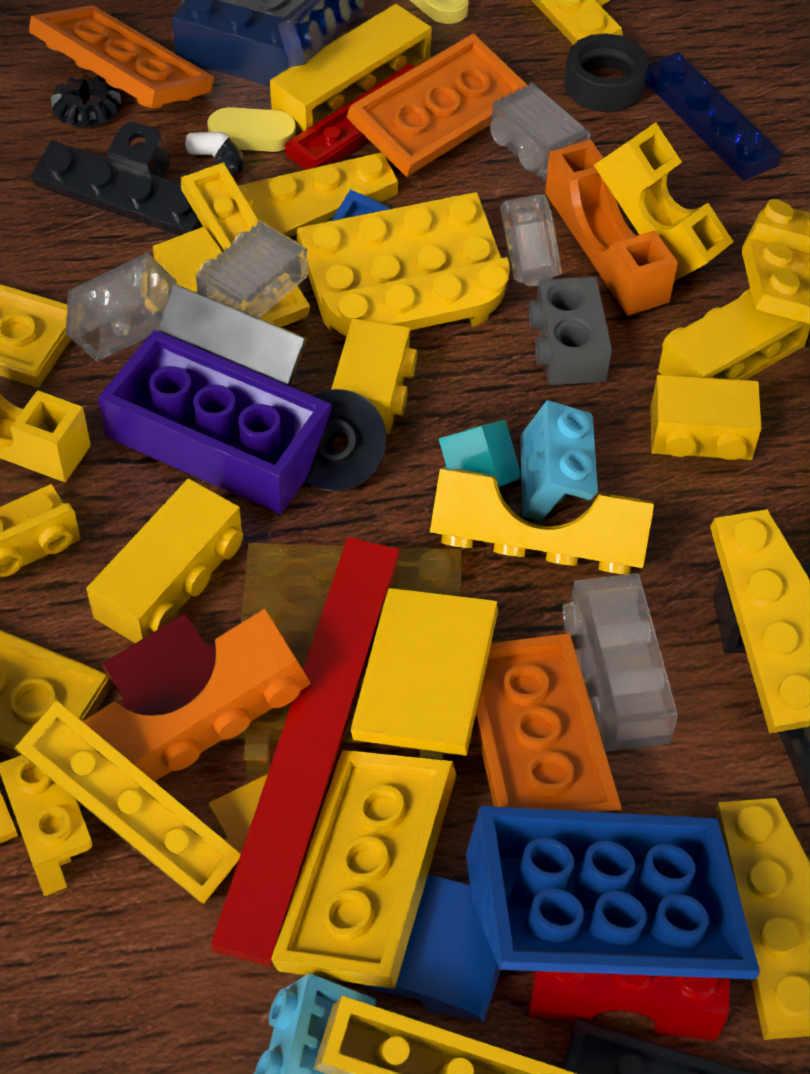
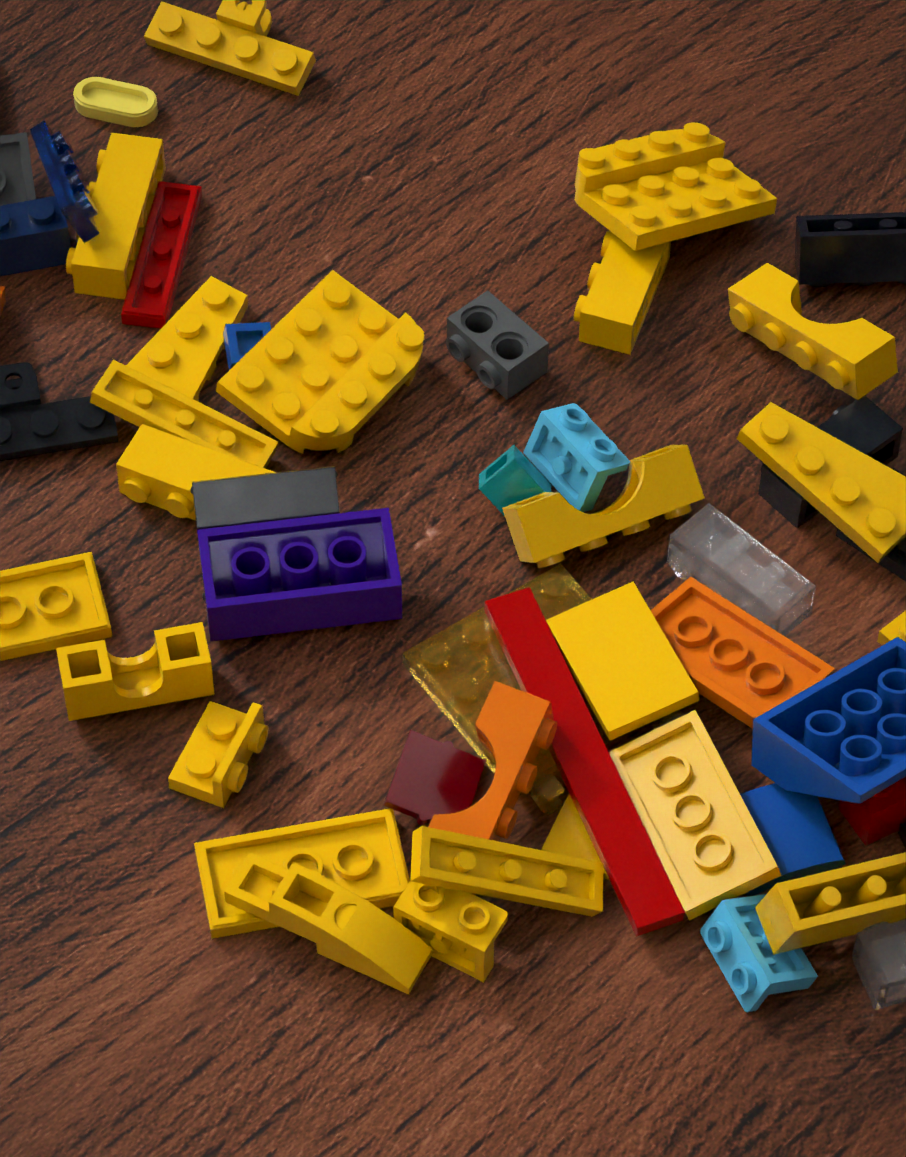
camera: 35 degrees left, 0 degrees up
clear brick [66,252,177,361] -> none
yellow brick [86,478,243,643] -> none
arm [185,132,244,178] -> none
clear brick [196,221,308,318] -> none
light yellow tile [207,107,296,152] -> none
black dish [305,389,387,492] -> none
yellow brick [331,319,417,434] -> none
orange plate [347,33,532,177] -> none
clear brick [490,82,591,181] -> none
clear brick [500,194,562,286] -> none
orange arch [545,140,678,316] -> none
black tyre [564,33,649,112] -> none
yellow arch [594,122,734,281] -> none
clear blue plate [645,52,782,181] -> none
yellow brick [650,375,761,460] -> none

